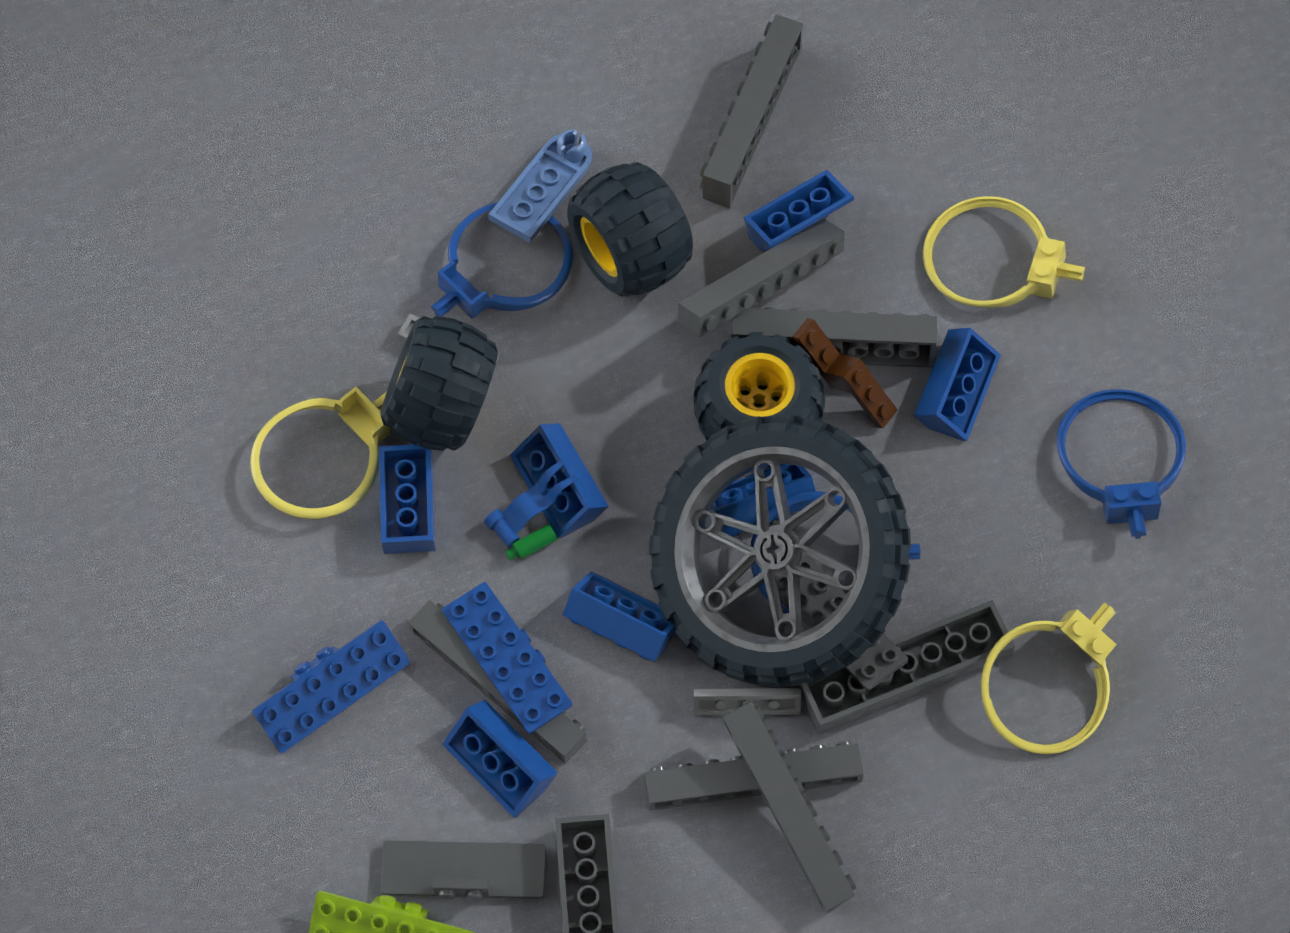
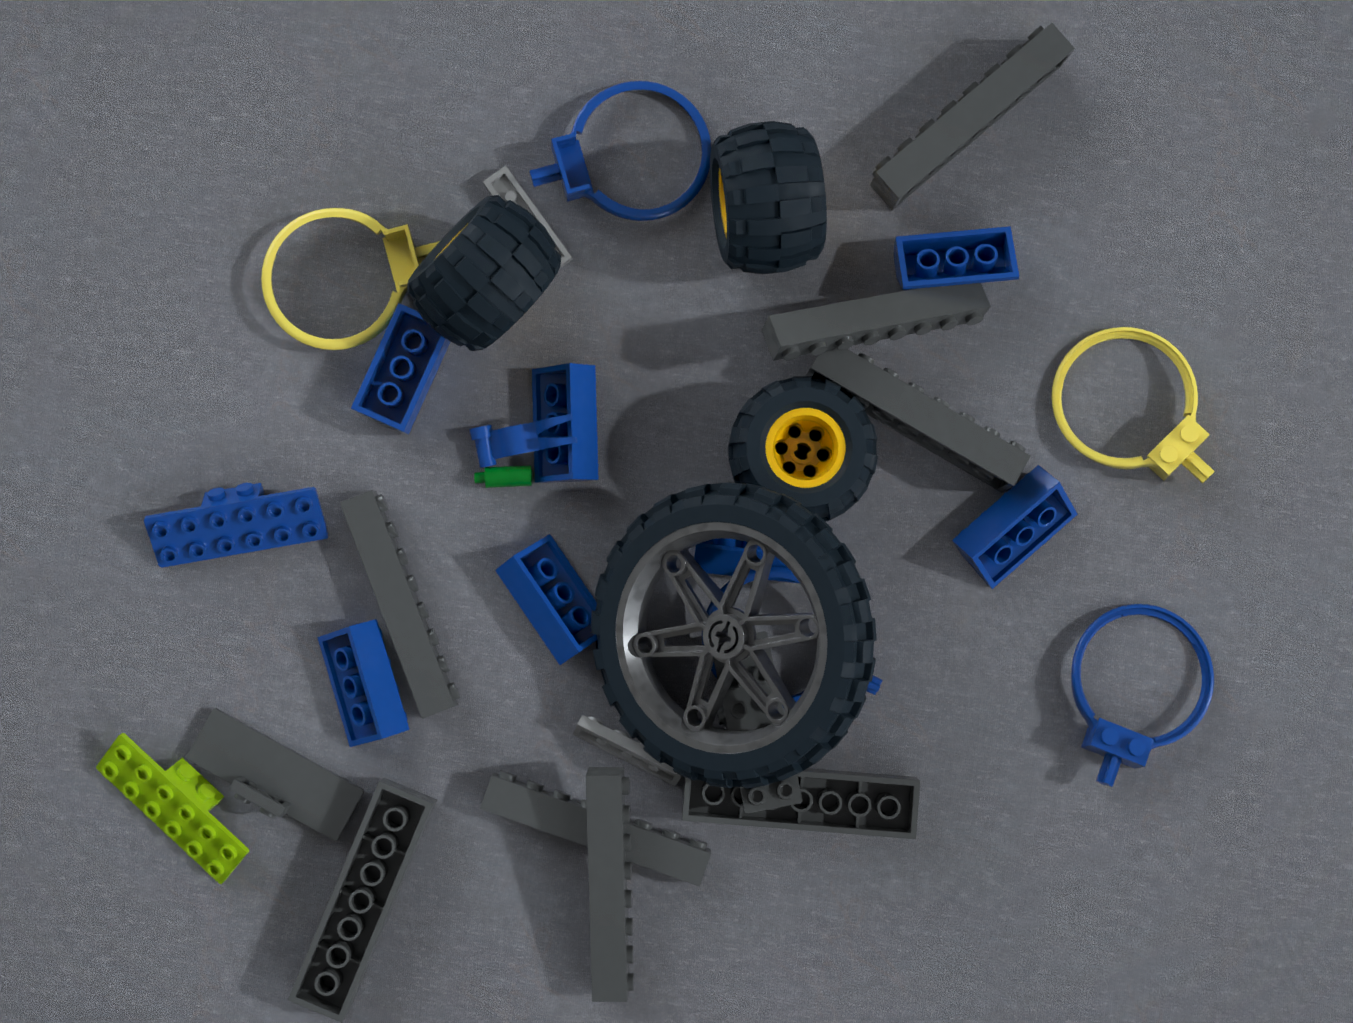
camera: 25 degrees right, 20 degrees up
blue bracket [442,582,573,734] -> none
medium blue plate [488,130,592,243] -> none
reddish brown bracket [792,318,898,428] -> none
light yellow brick [981,603,1117,754] -> none

